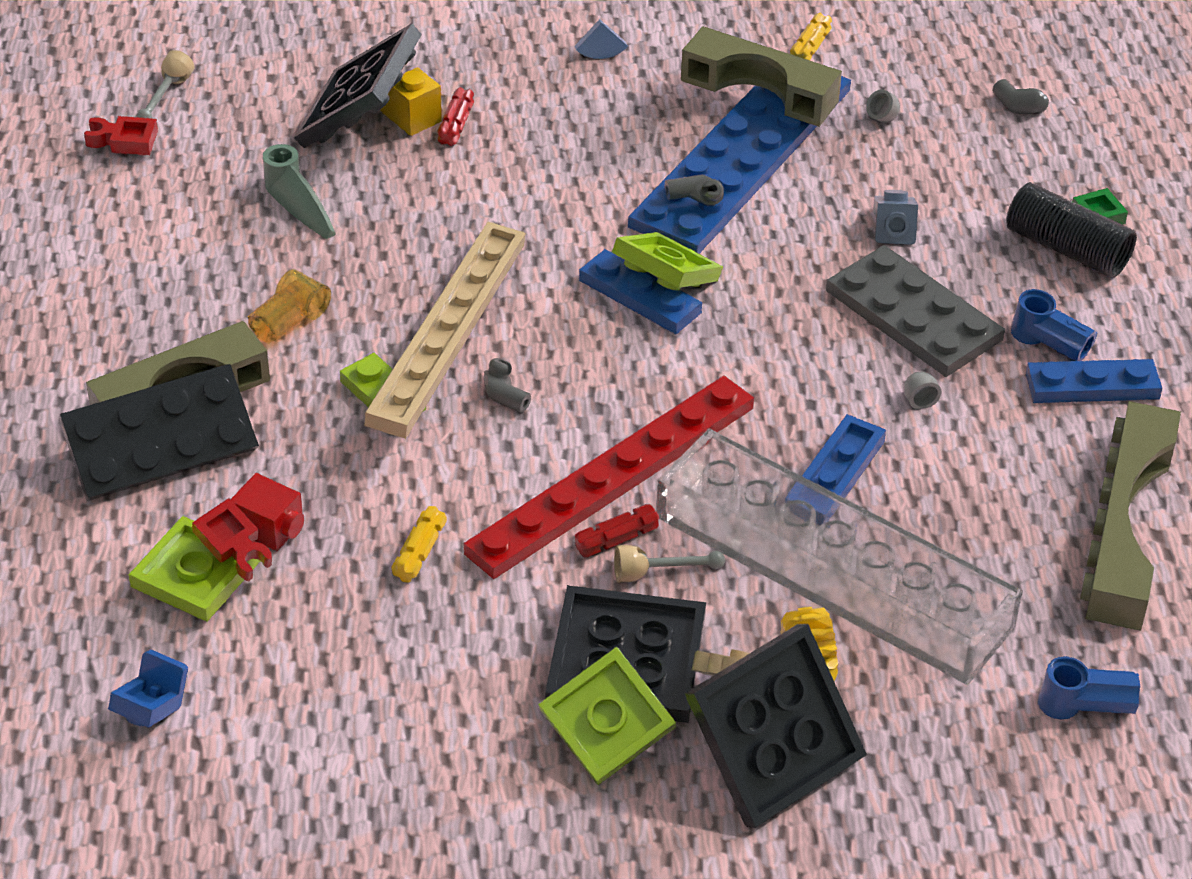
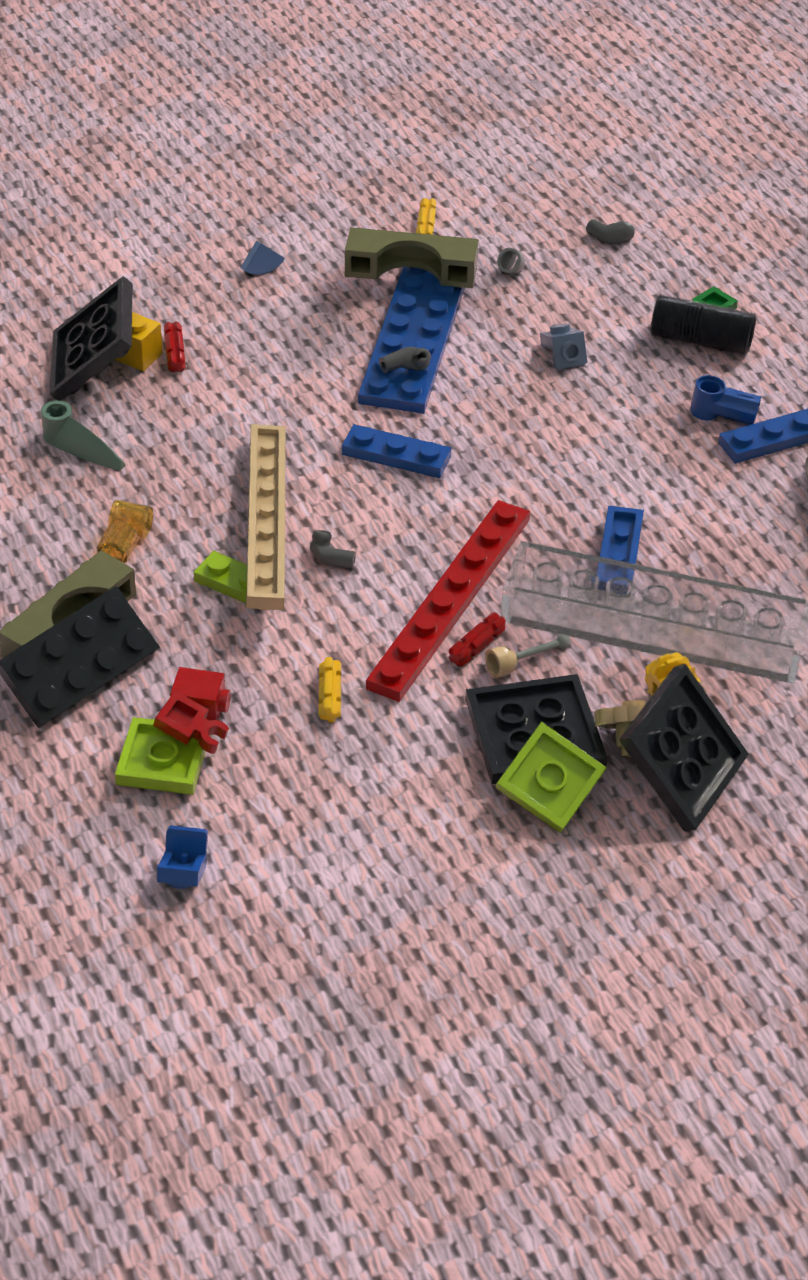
camera: 20 degrees left, 0 degrees up
lime plate [611,232,723,290] -> none
dark grey plate [826,245,1005,377] -> none
light grey hinge [904,372,942,410] -> none

